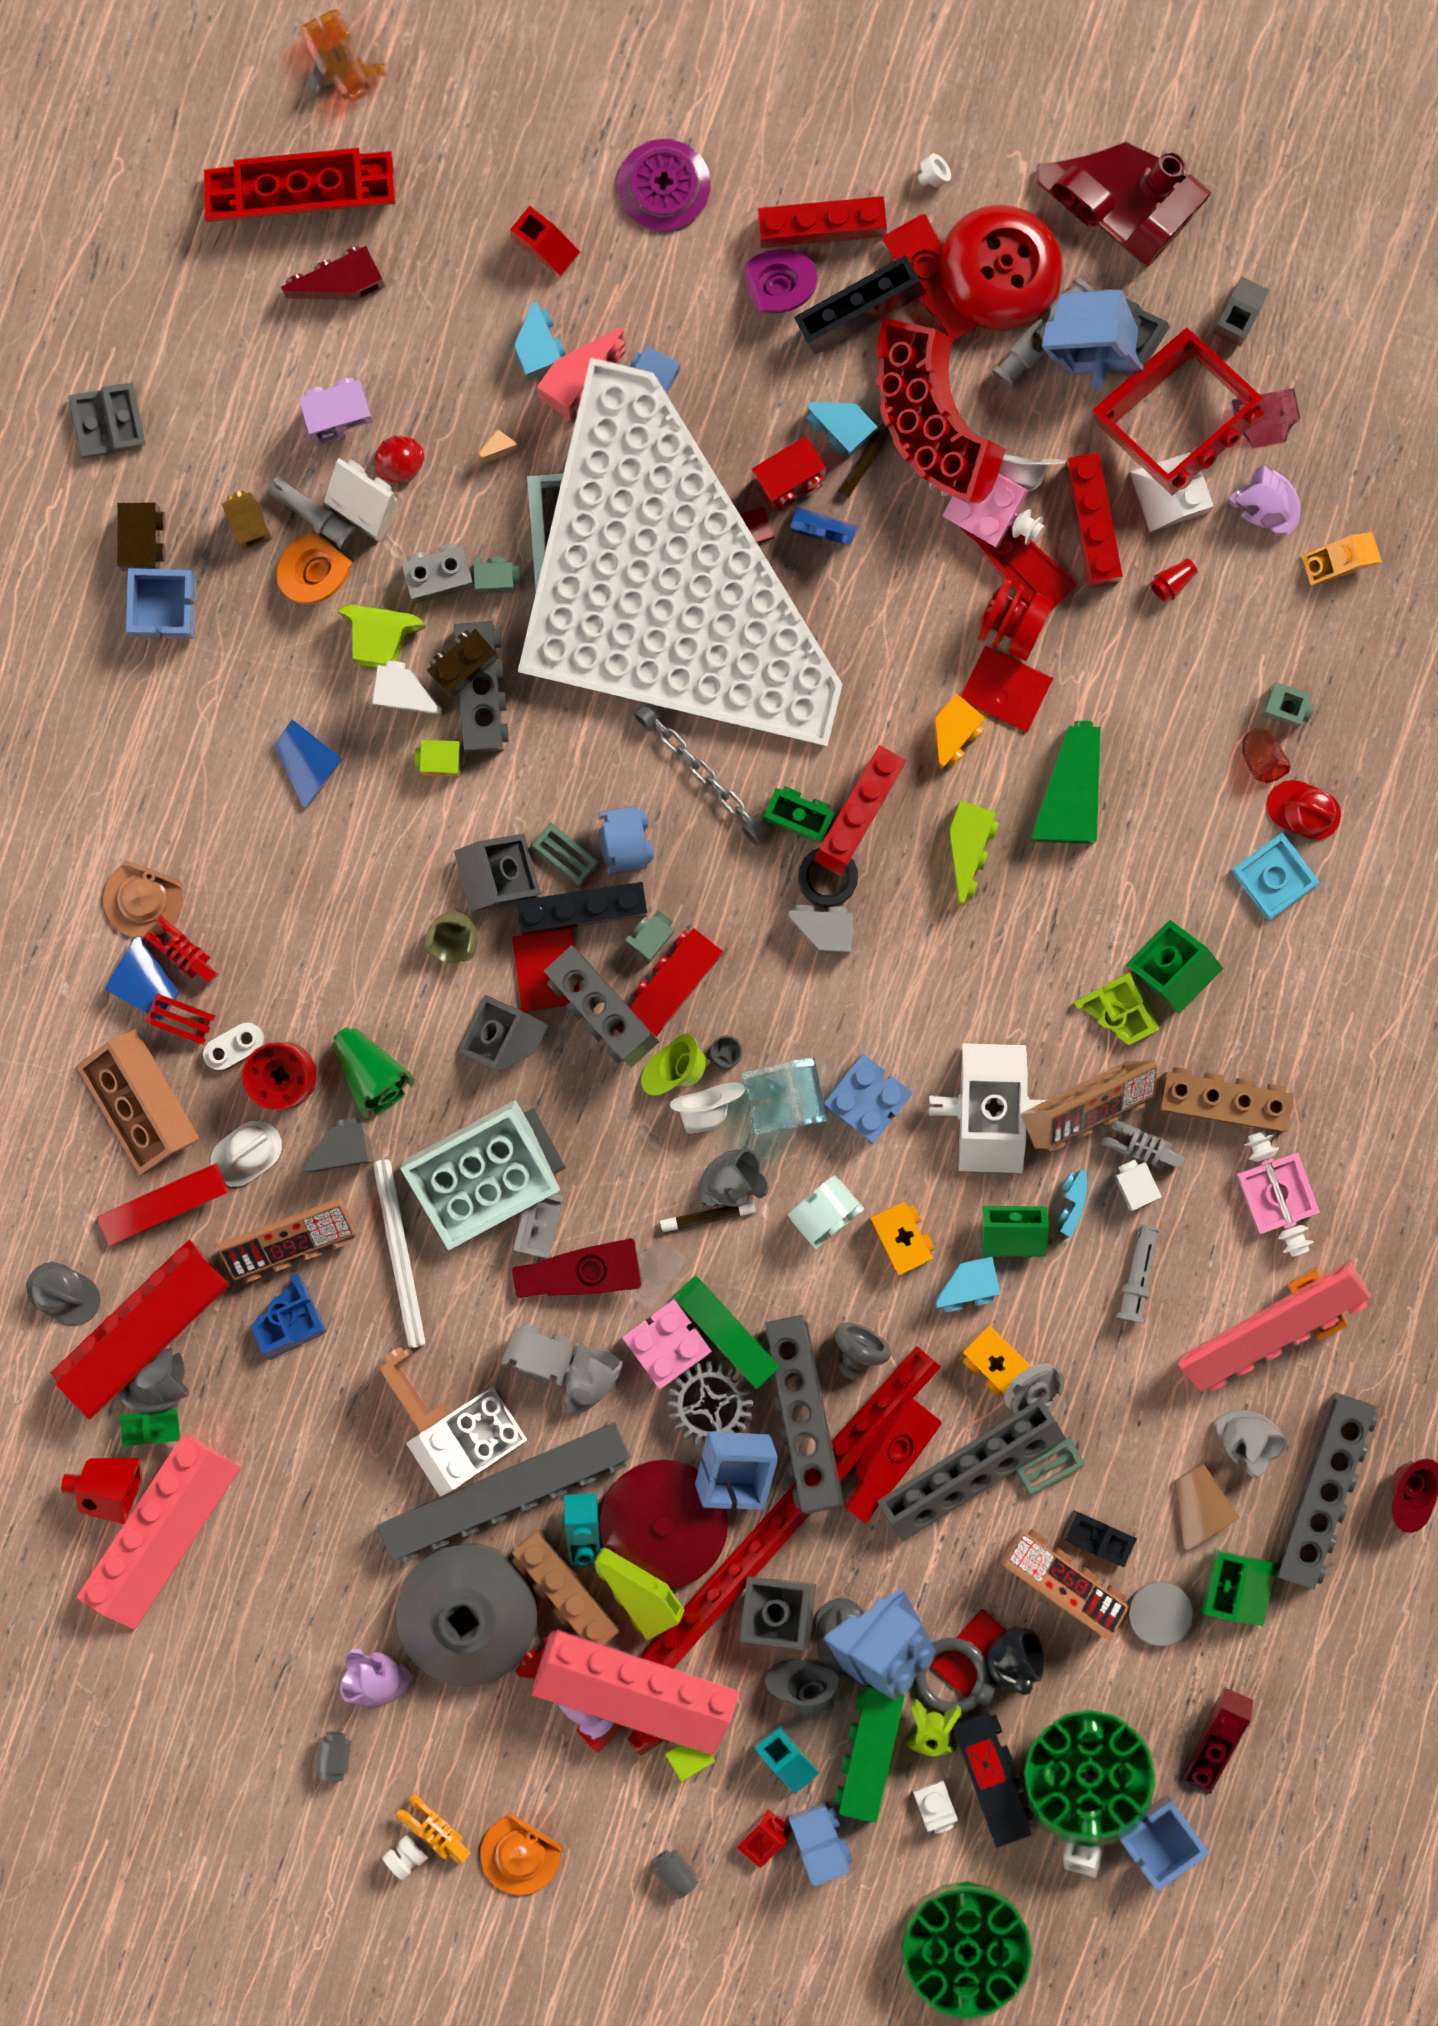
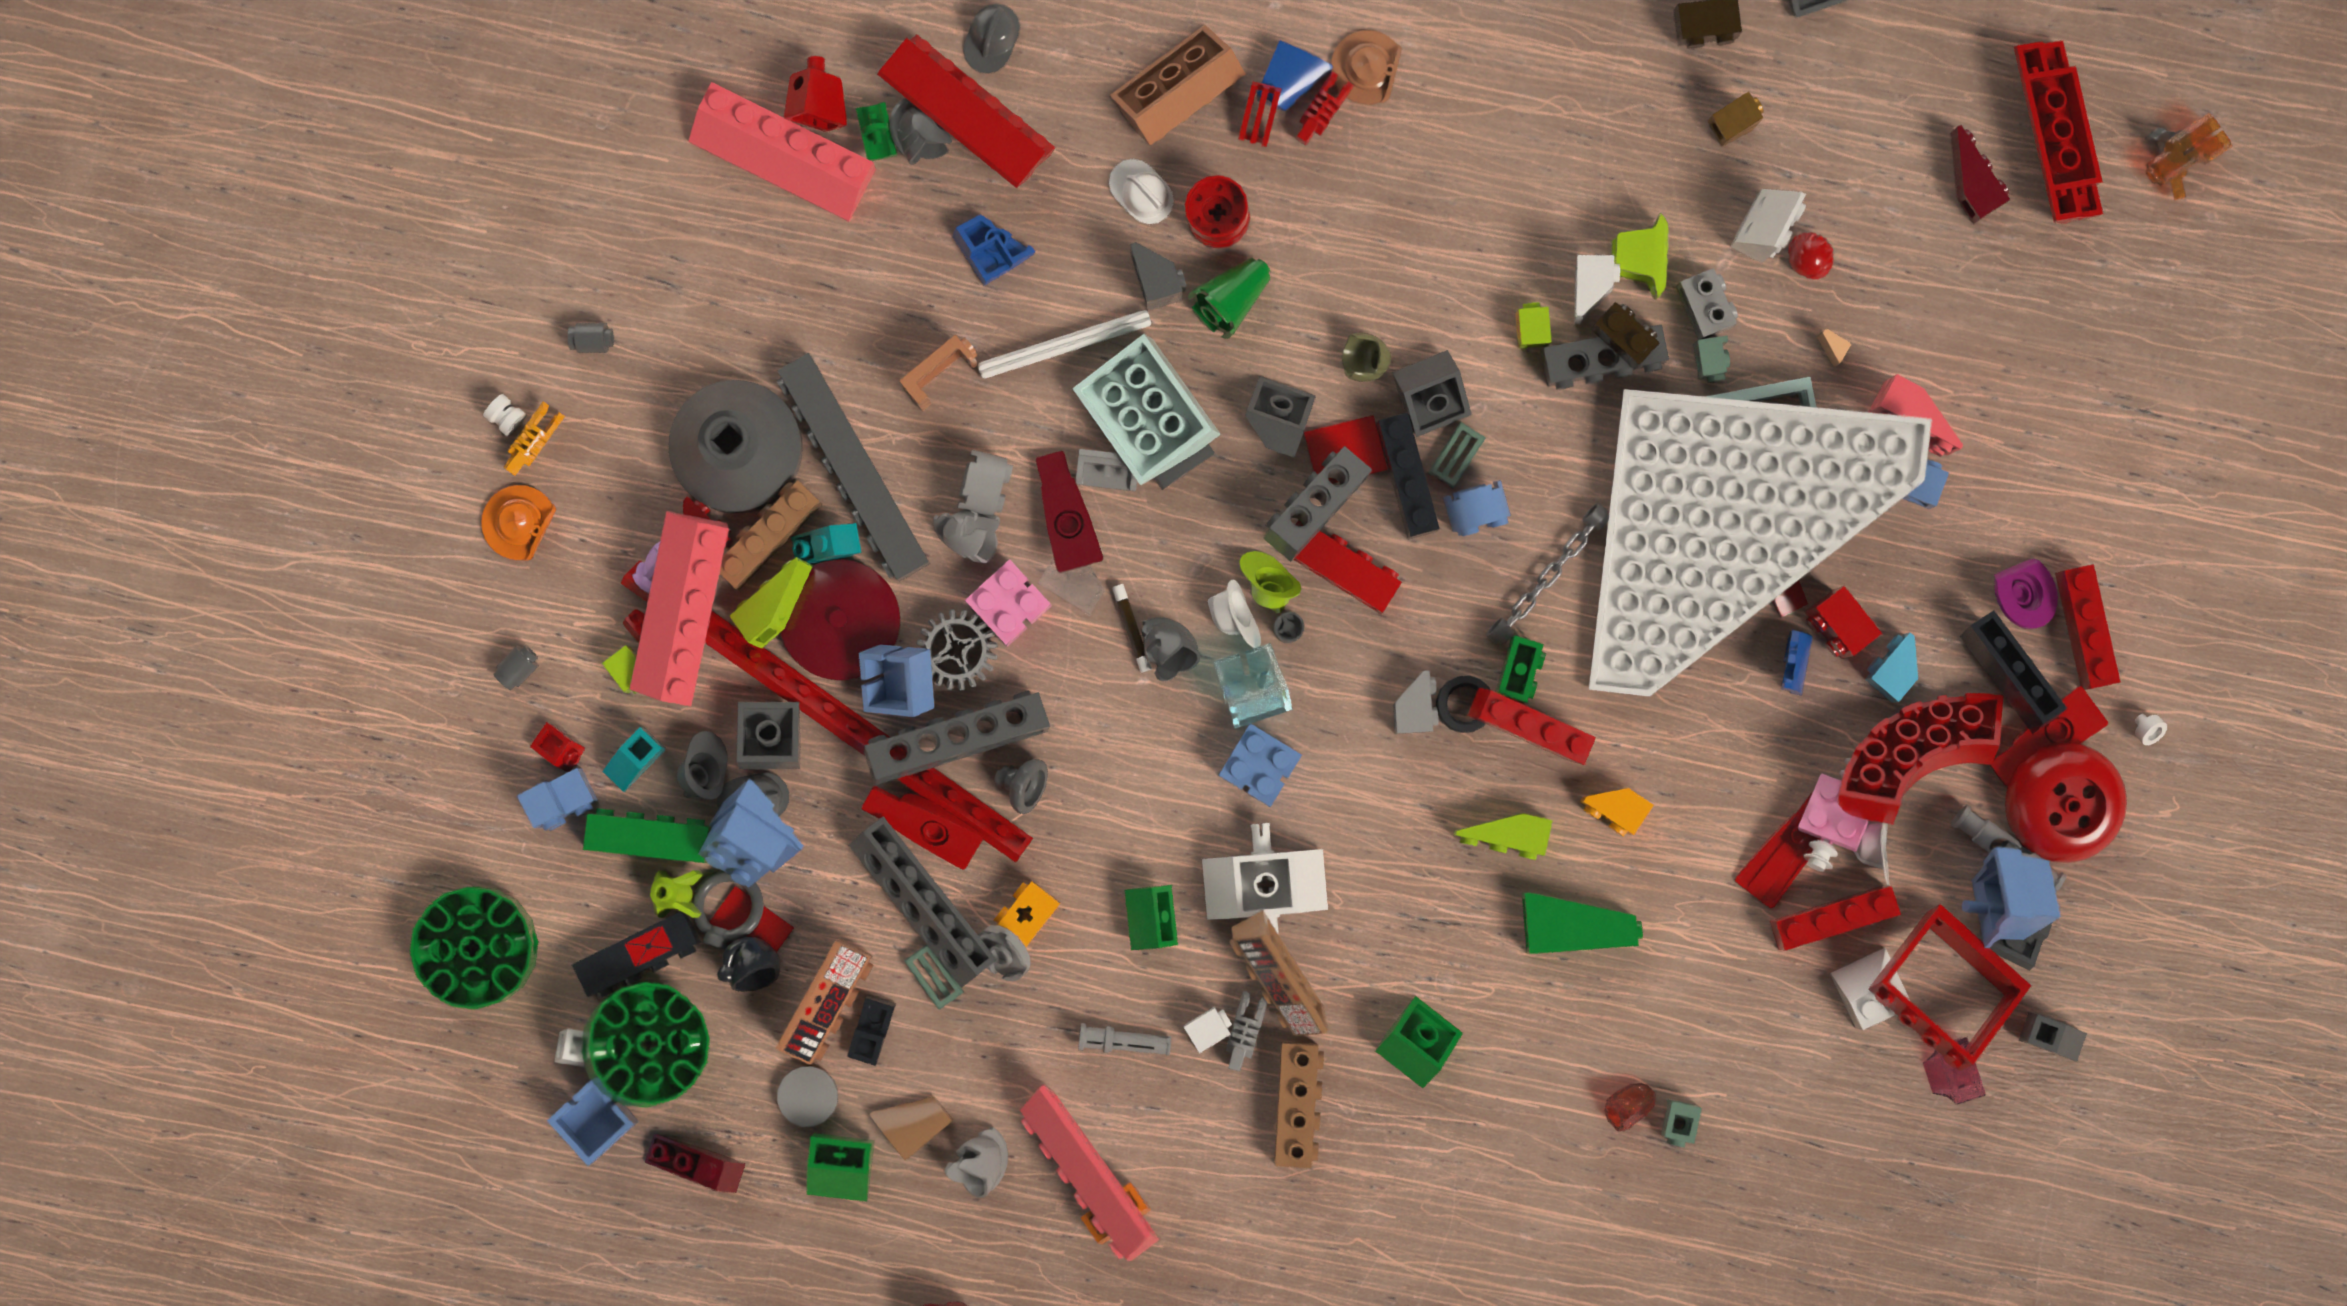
camera: 75 degrees right, 0 degrees up
red slope [97,1163,229,1246] -> none
medium blue piece [126,568,197,639] -> none
white plate [203,1023,264,1071] -> none
slope [216,1199,357,1284] -> none
light grey pin [267,476,357,551] -> none
blue slope [275,719,343,808] -> none
orange hat [277,532,353,604] -> none
lavender brick [299,378,373,446] -> none
lavender helmet [340,1649,414,1706] -> none
white slope [406,1387,527,1497] -> none
red slope [510,205,580,277] -> none
medium azure slope [514,302,566,381] -> none
magenta piece [617,138,711,232] -> none
sand green brick [625,910,674,962] -> none
green slope [672,1275,781,1389] -> none
light aqua brick [787,1175,864,1250] -> none
dark brown bar [838,422,891,498] -> none
light orange brick [869,1201,935,1276] -> none
white bracket [913,1780,958,1834] -> none
medium azure slope [935,1256,1000,1313] -> none
red piece [960,646,1054,733] -> none
red wheel [977,578,1055,661] -> none
dark red panel [1037,142,1212,268] -> none
medium azure slope [1057,1169,1087,1237] -> none
lime slope [1074,971,1160,1045] -> none
red cone [1150,558,1198,602] -> none
lavender helmet [1228,465,1301,535] -> none
medium azure tile [1230,832,1320,921] -> none
bright pink plate [1236,1130,1320,1257] -> none
red piece [1266,780,1341,840] -> none
dark grey brick [1275,1392,1378,1590] -> none
light orange slope [1301,532,1382,586] -> none

